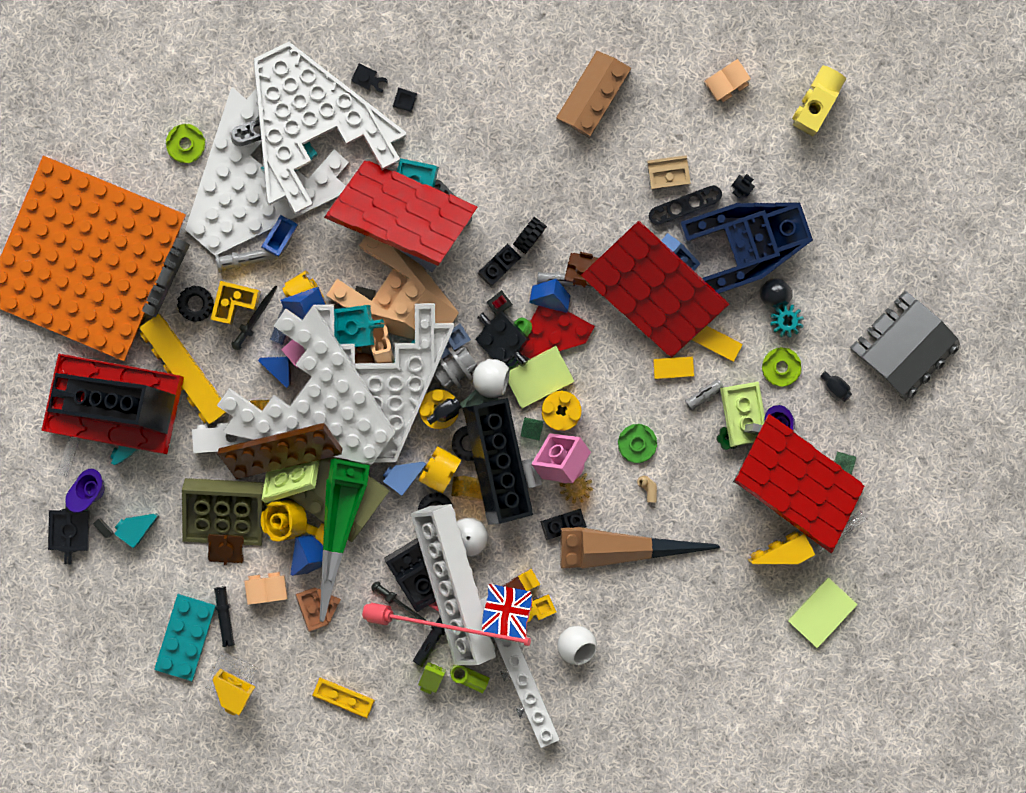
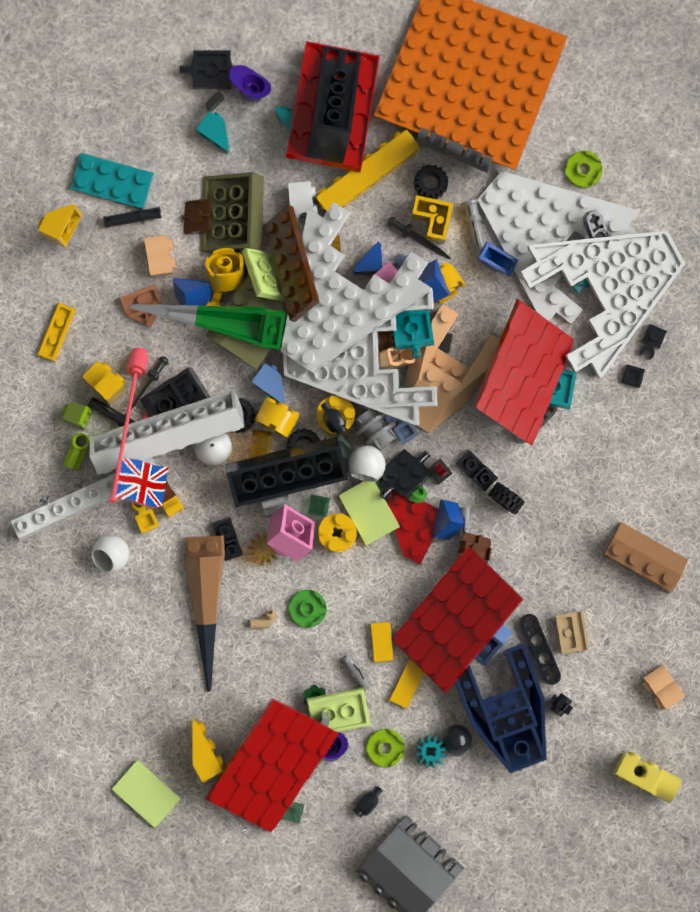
camera: 85 degrees right, 5 degrees down
none -> yellow brick [82,361,126,405]

